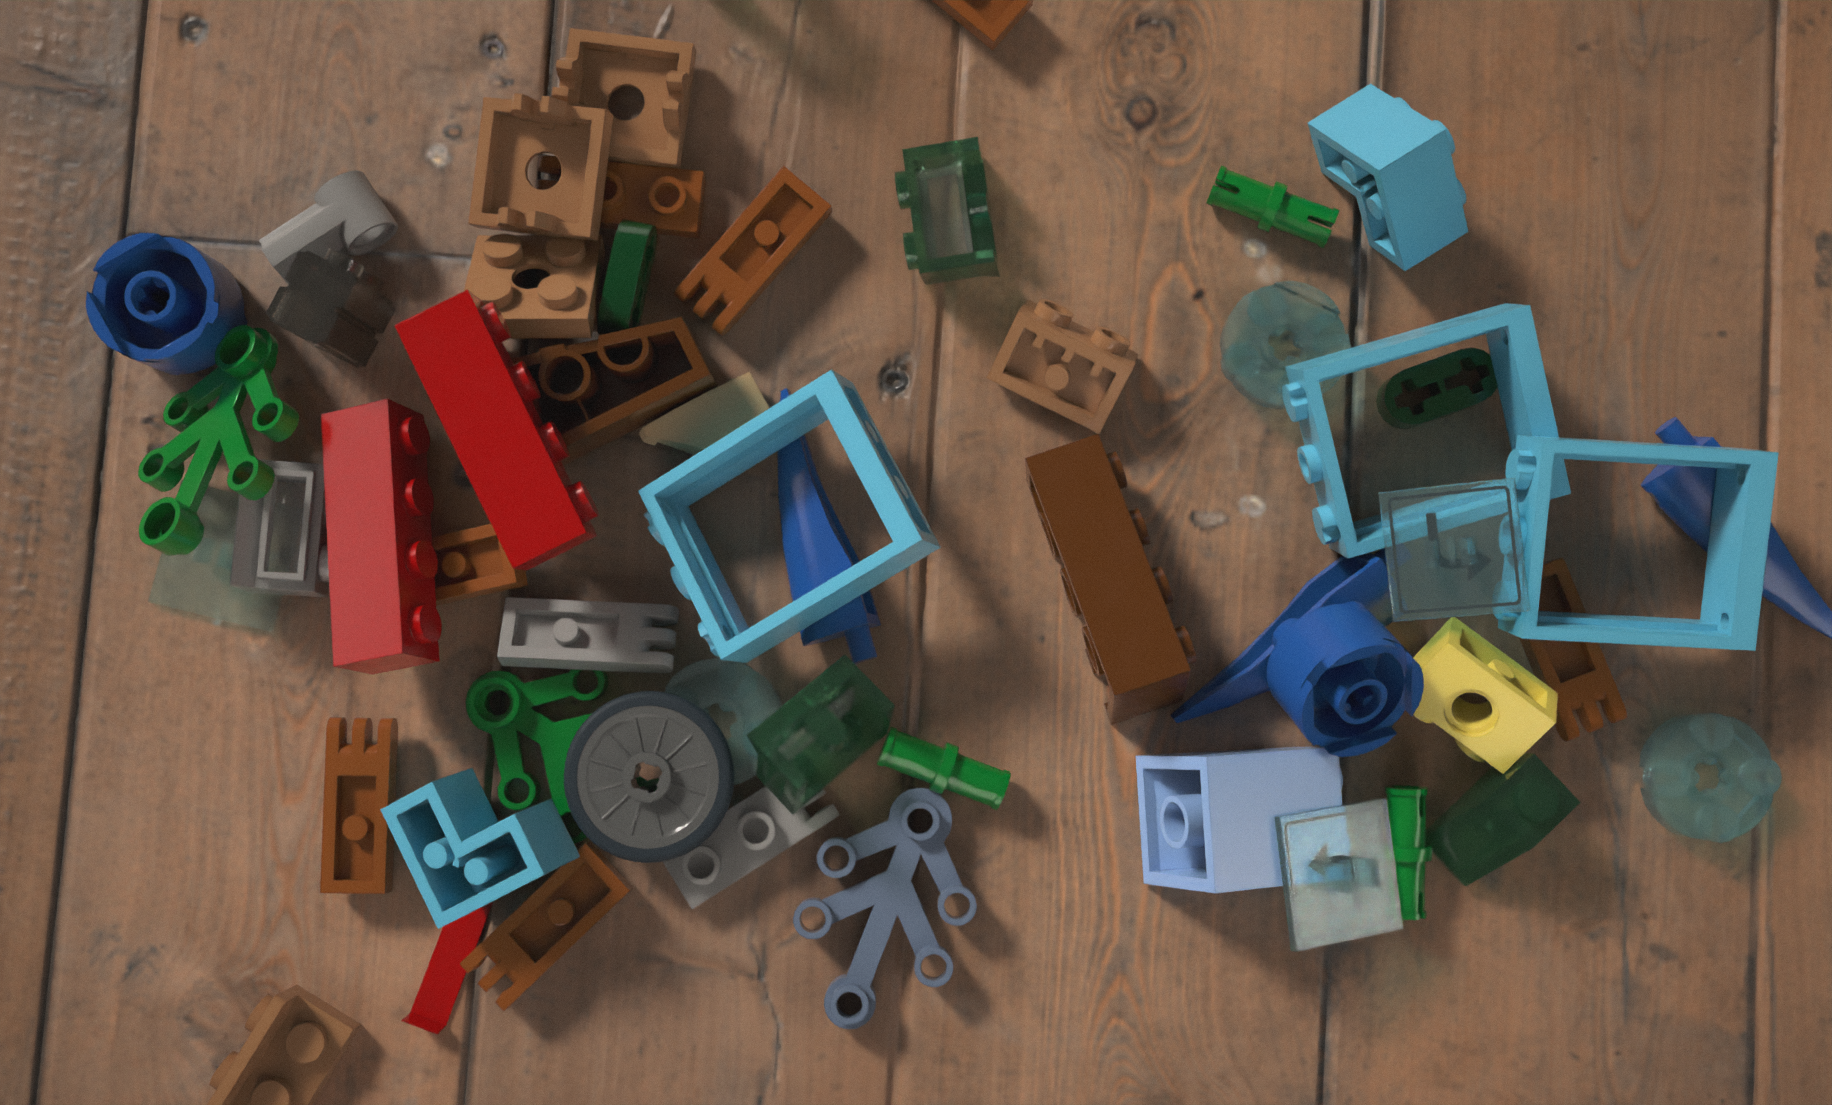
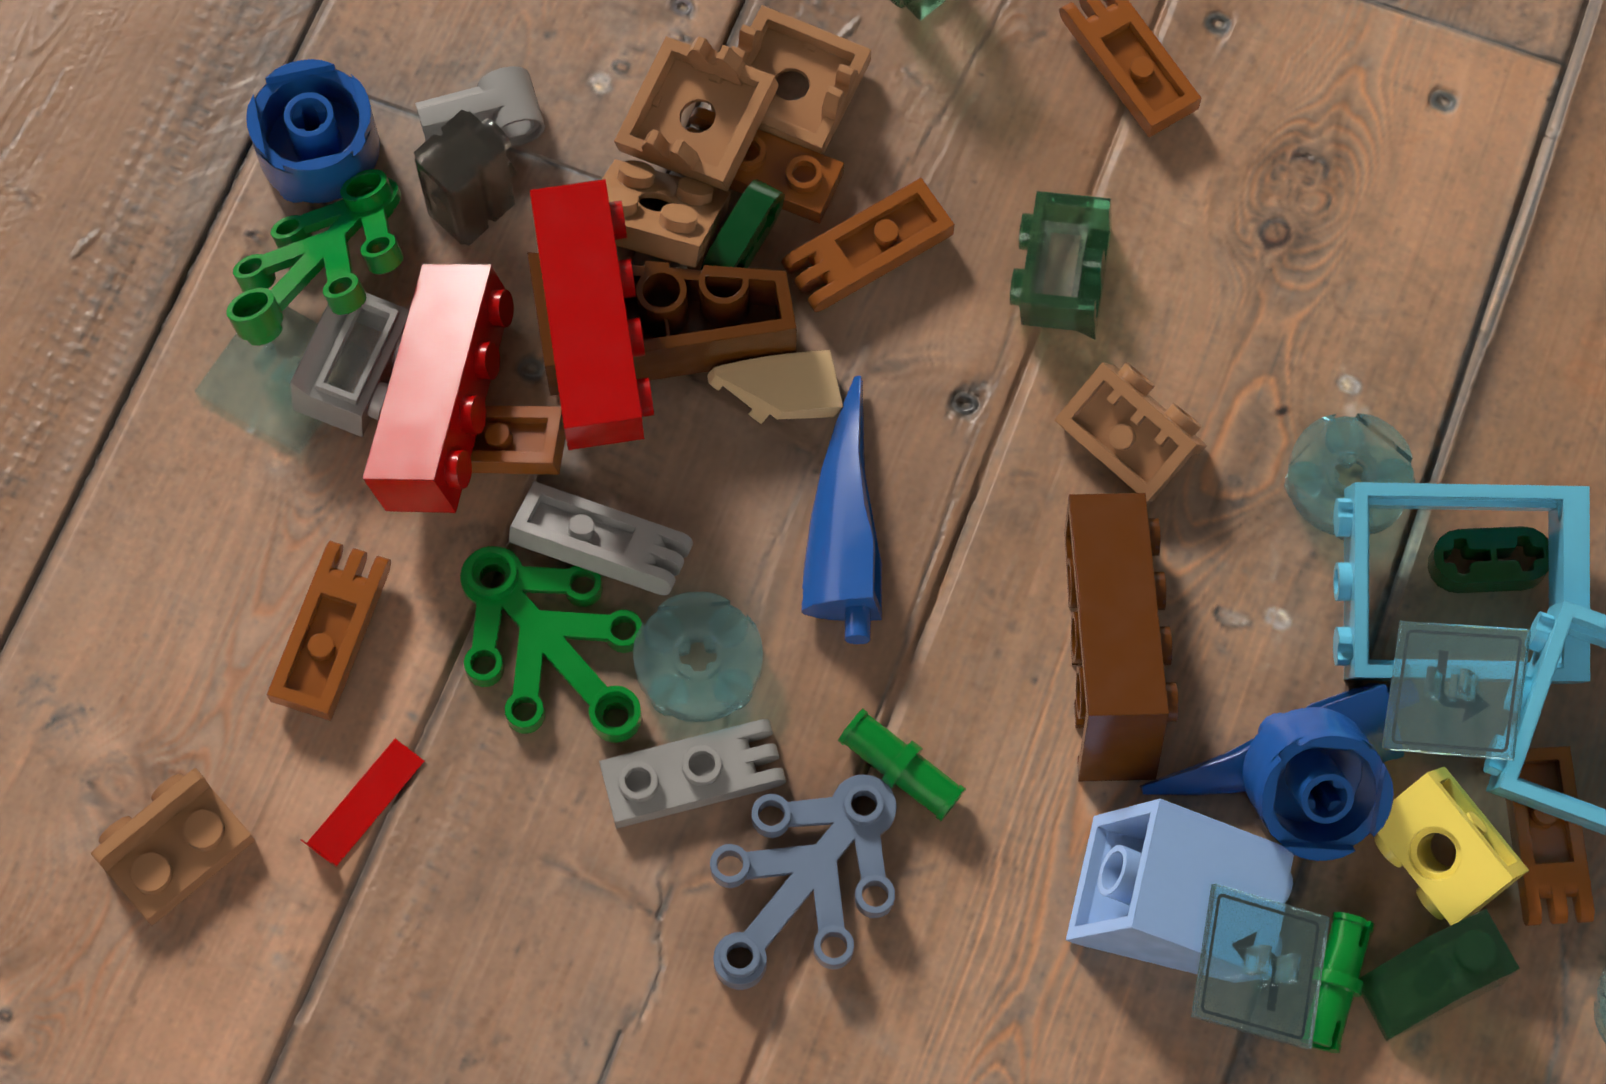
camera: 15 degrees right, 15 degrees down
medium azure brick [380,768,580,929] -> none
dark orange hinge [460,841,633,1012] -> none
dark grey wheel [564,691,734,863] -> none
medium azure window [638,369,941,663] -> none
clear green window [747,654,895,815] -> none
green pin [1206,165,1340,248] -> none
medium azure brick [1307,84,1469,271] -> none

